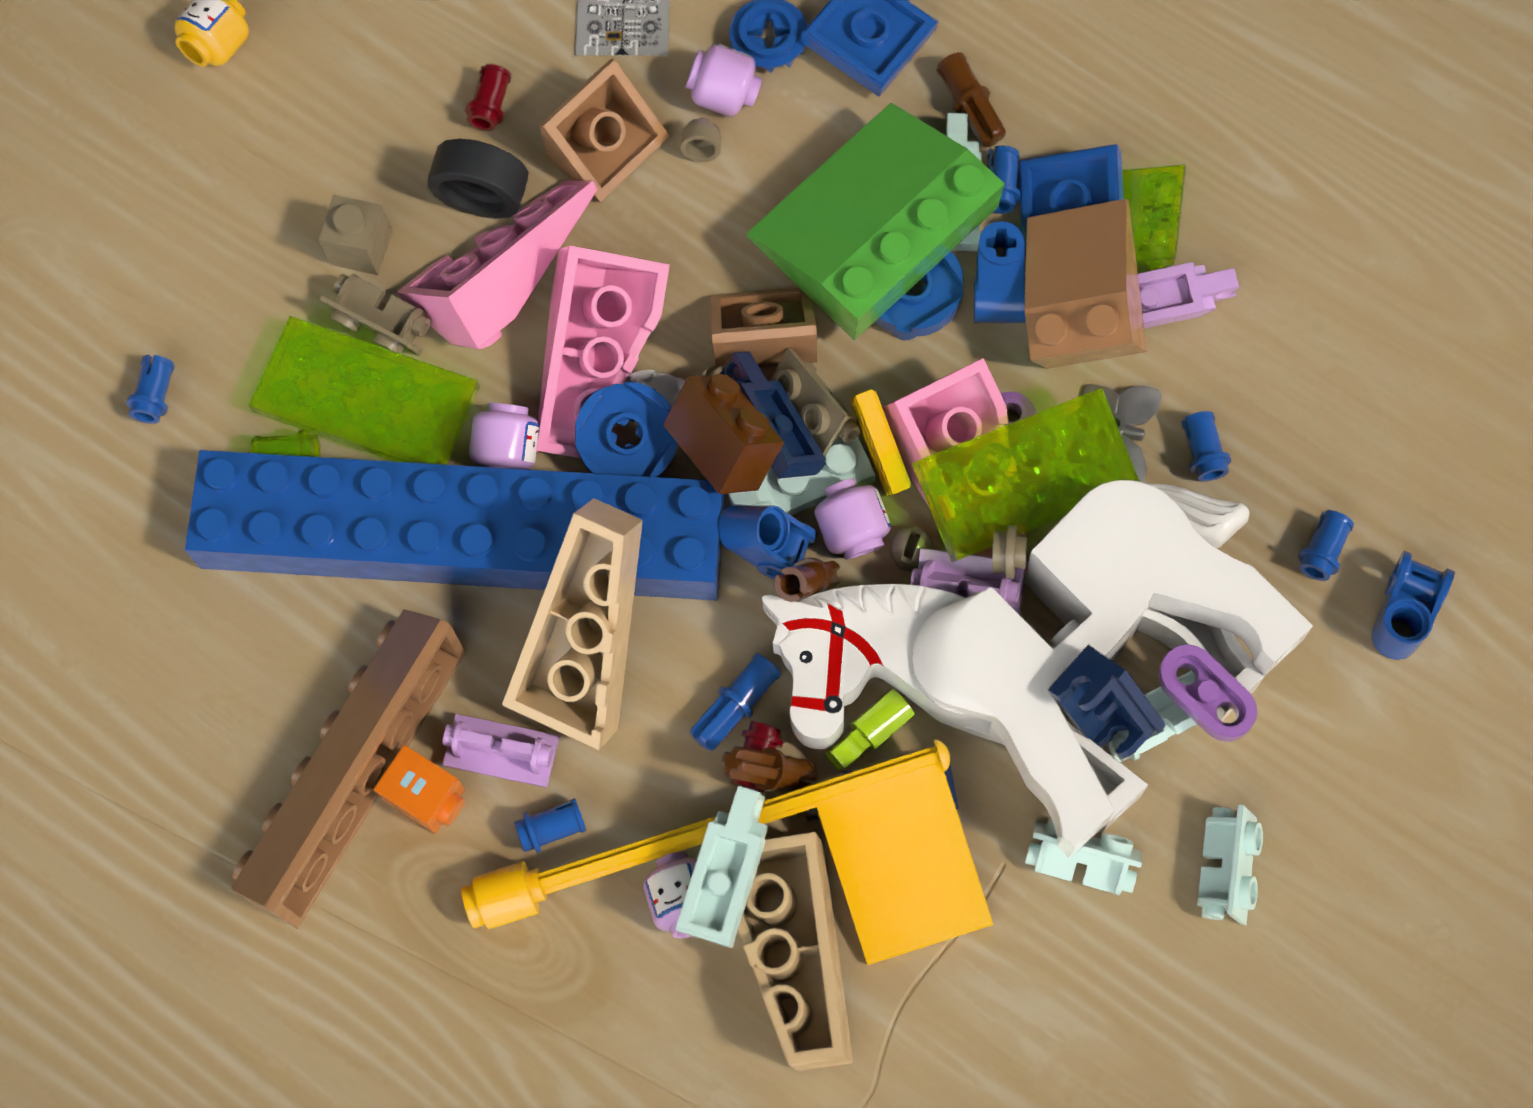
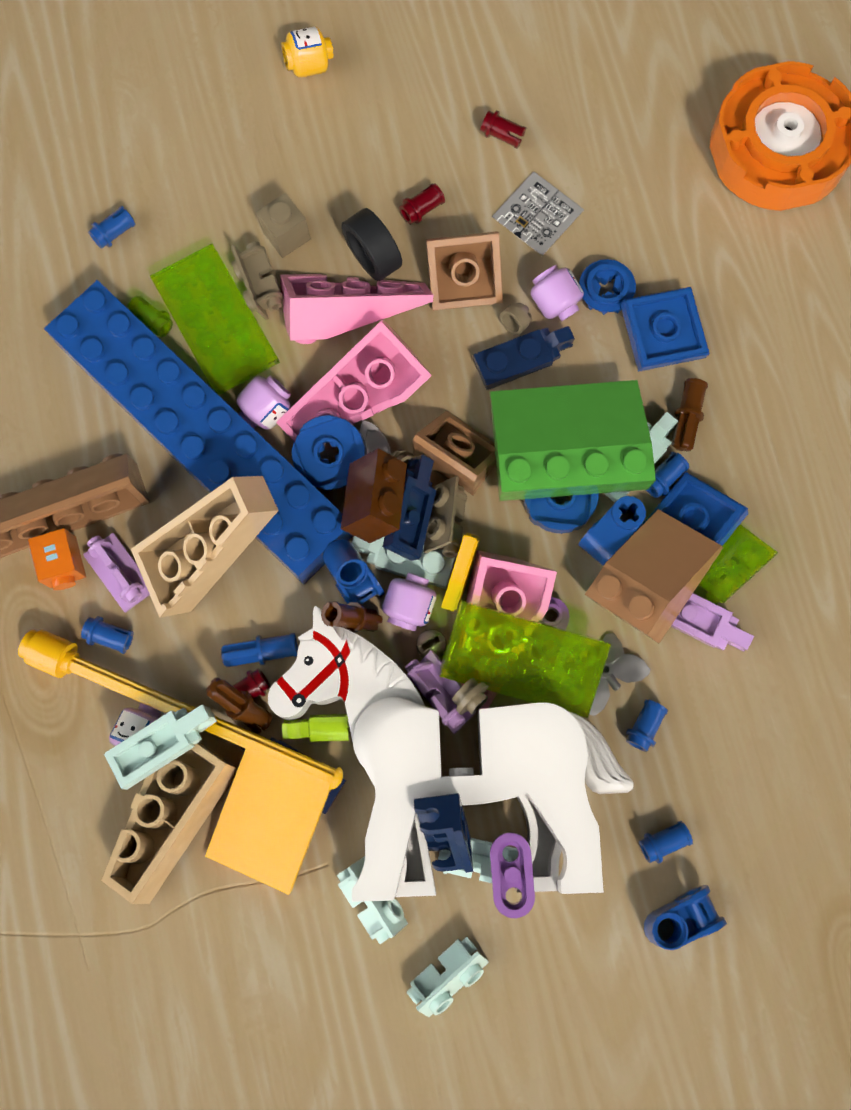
camera: 40 degrees right, 5 degrees up
none -> dark blue hinge [473,326,575,390]

